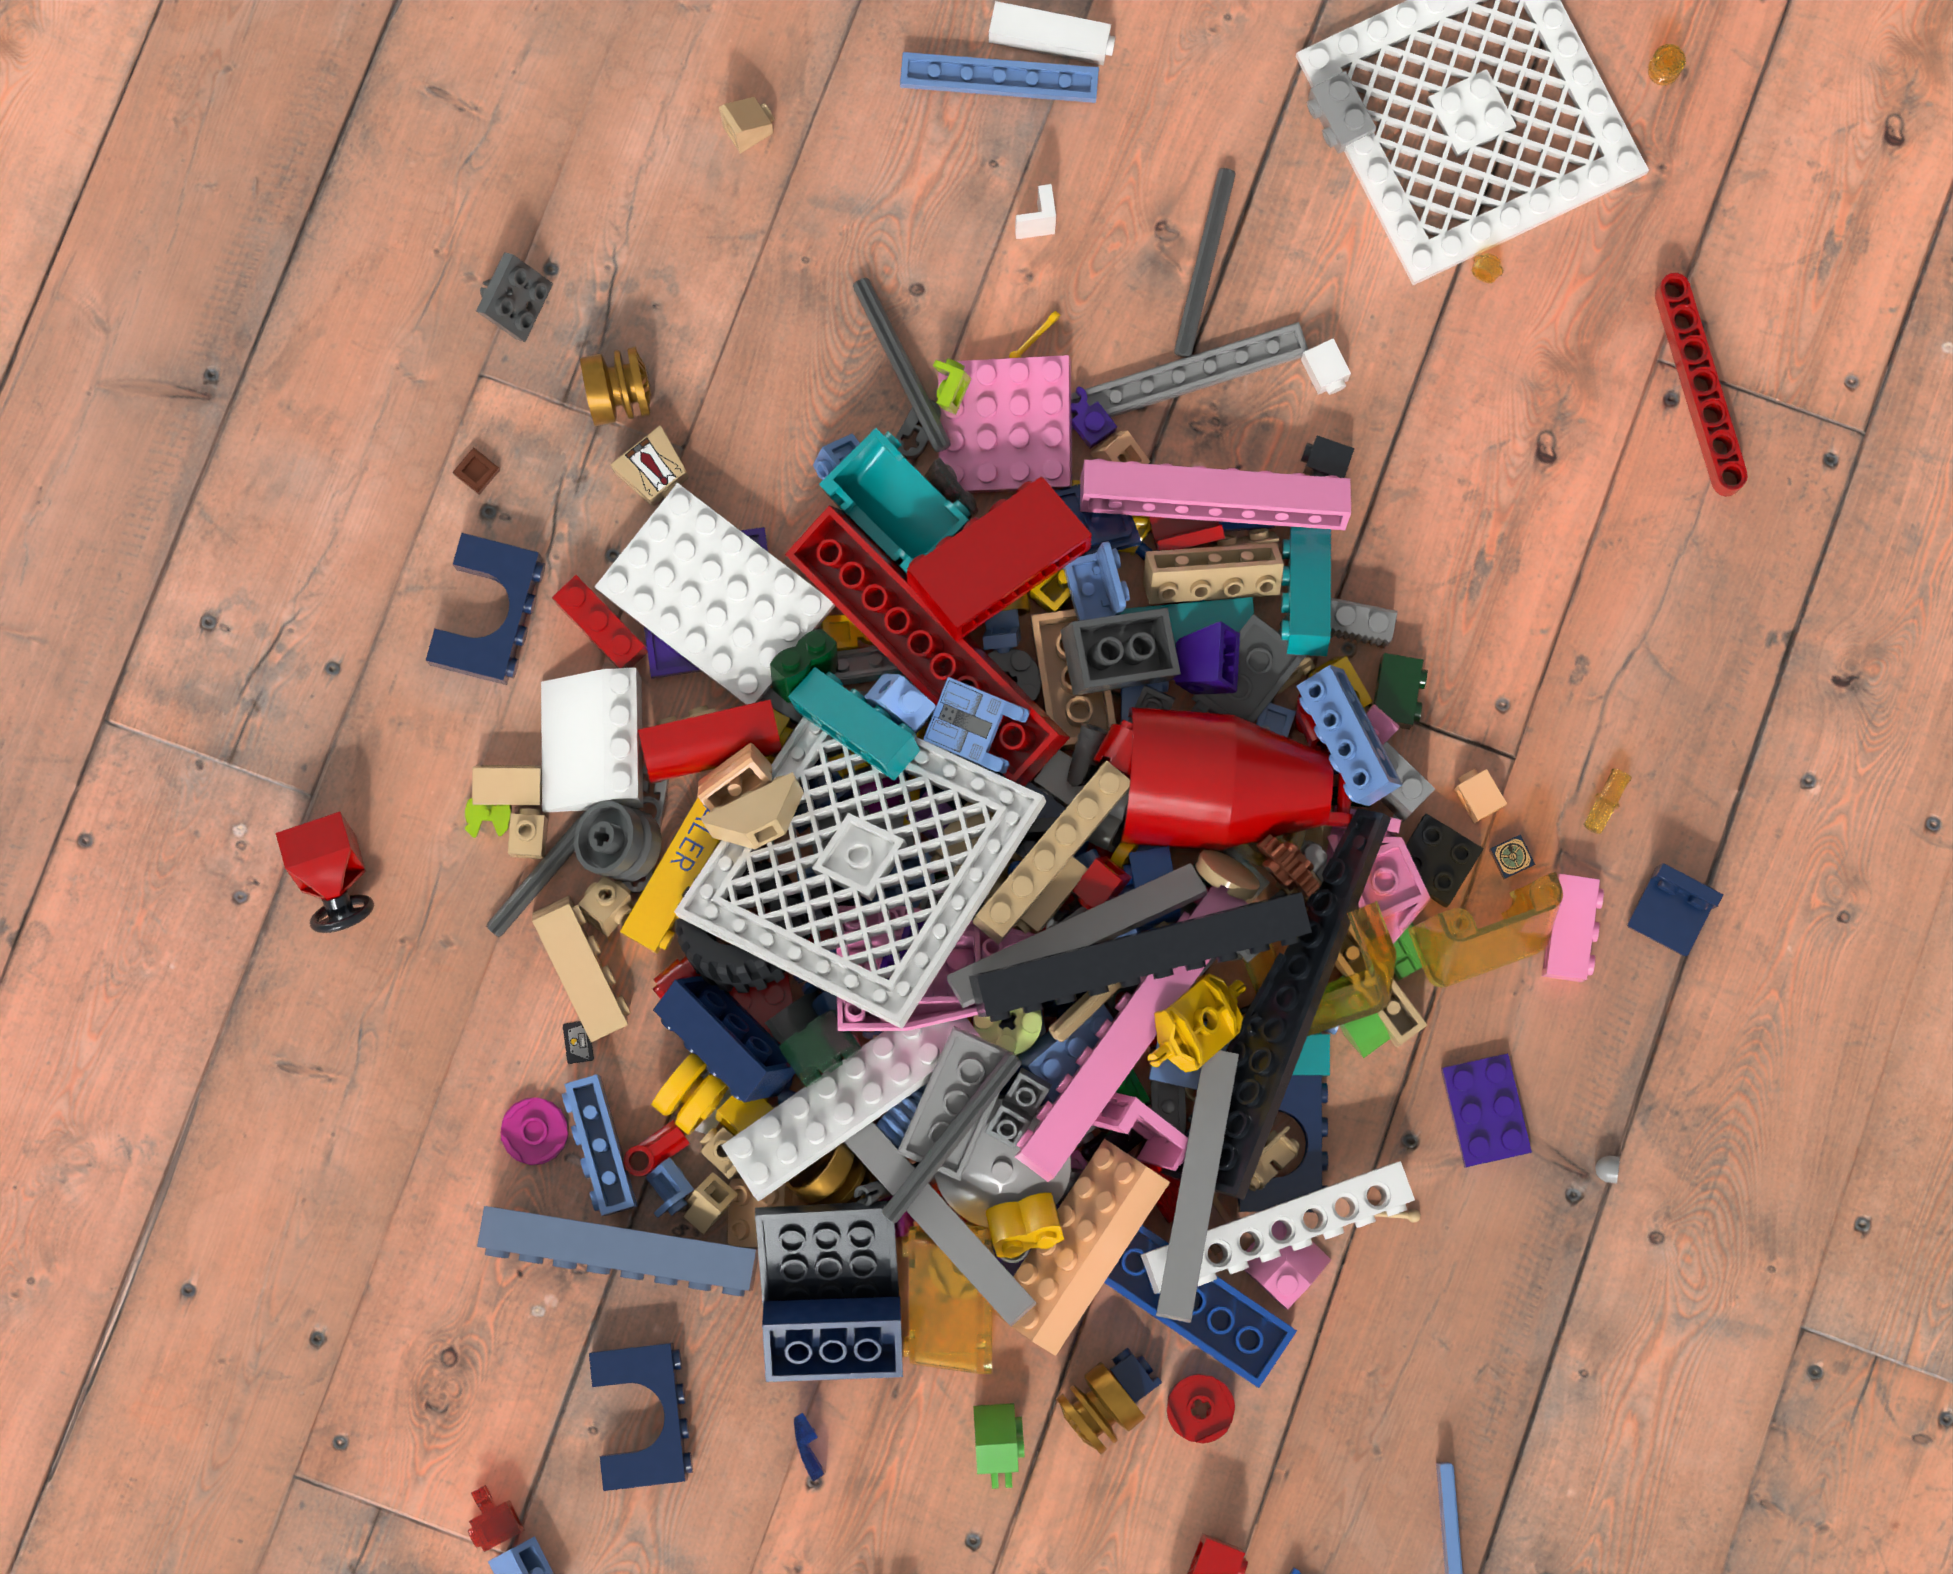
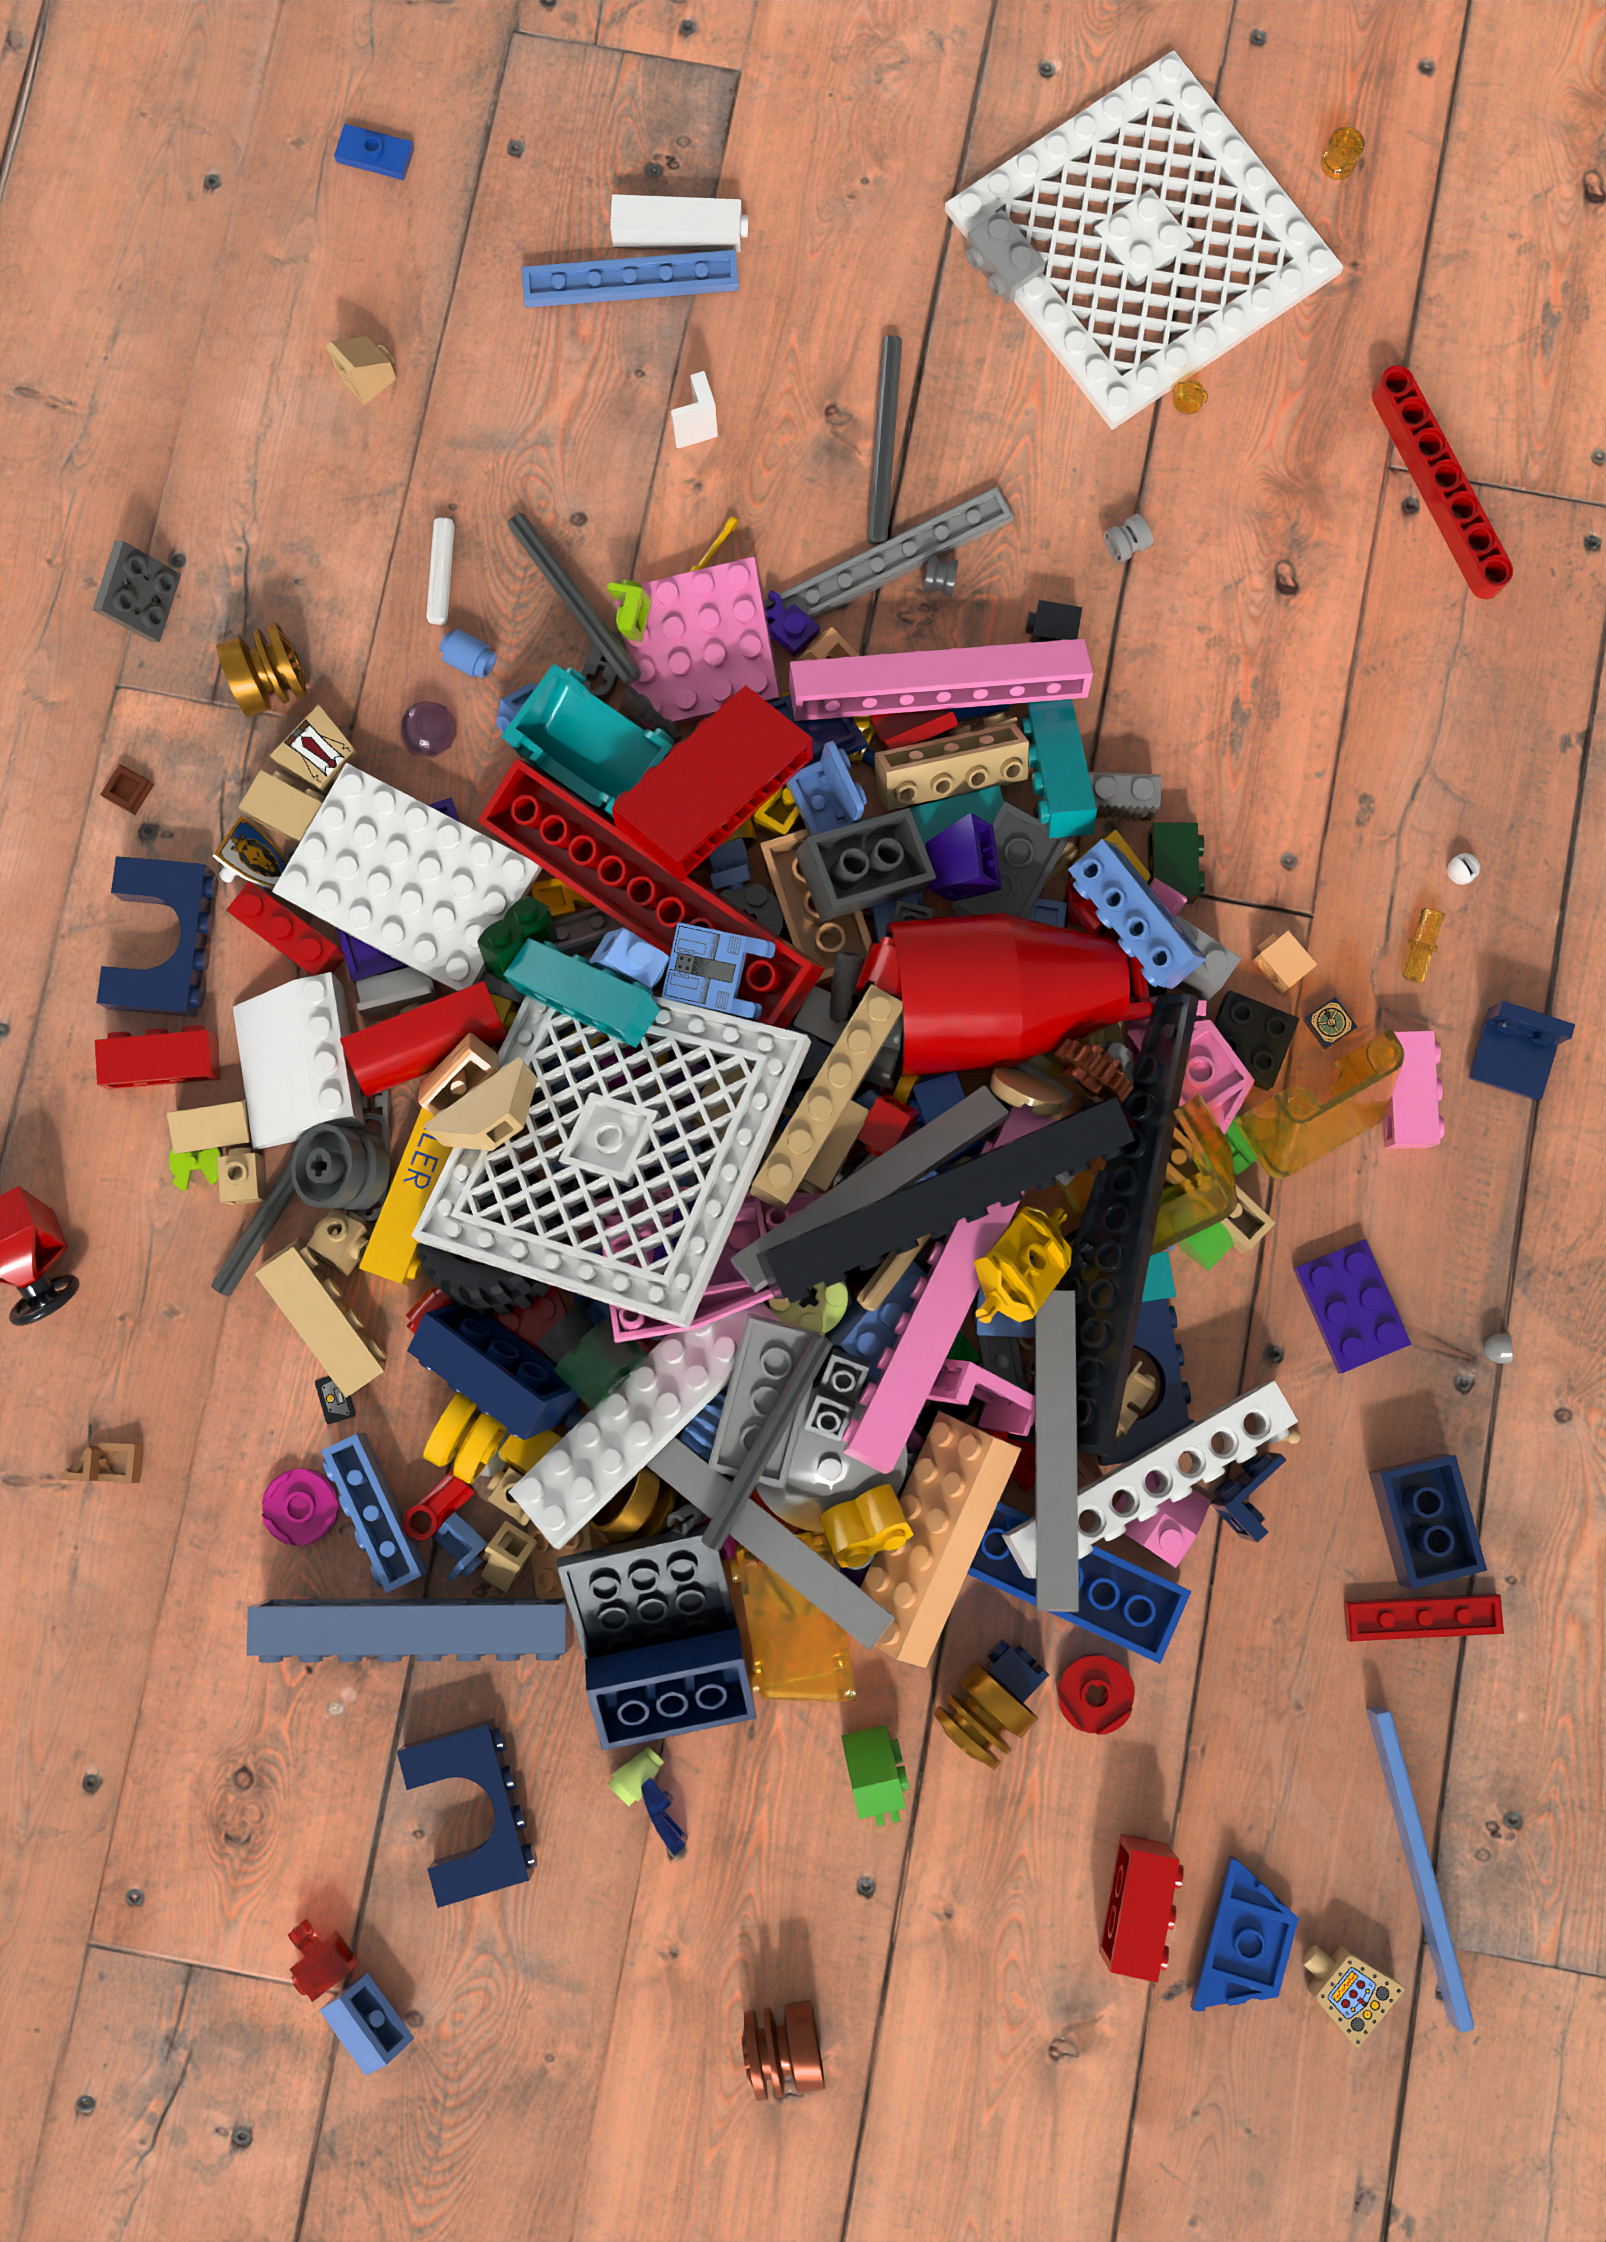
camera: 10 degrees left, 0 degrees up
white brick [1301,338,1351,395] -> none
none -> medium nougat slope [60,1442,143,1483]
none -> red brick [95,1025,220,1090]
none -> shield [212,816,287,889]
none -> tan brick [238,770,325,845]
none -> white panel [356,967,438,1019]
none -> clear purple hair [399,701,457,758]
none -> white axle [426,517,455,625]
none -> medium blue brick [439,628,497,679]
none -> yellowish green cone [607,1746,664,1807]
none -> dark grey wheel [923,555,959,597]
none -> light grey wheel [1103,514,1154,564]
none -> dark blue bracket [1210,1452,1287,1543]
none -> red tile [1344,1593,1504,1642]
none -> dark blue brick [1369,1454,1487,1589]
none -> white hinge [1447,853,1480,885]

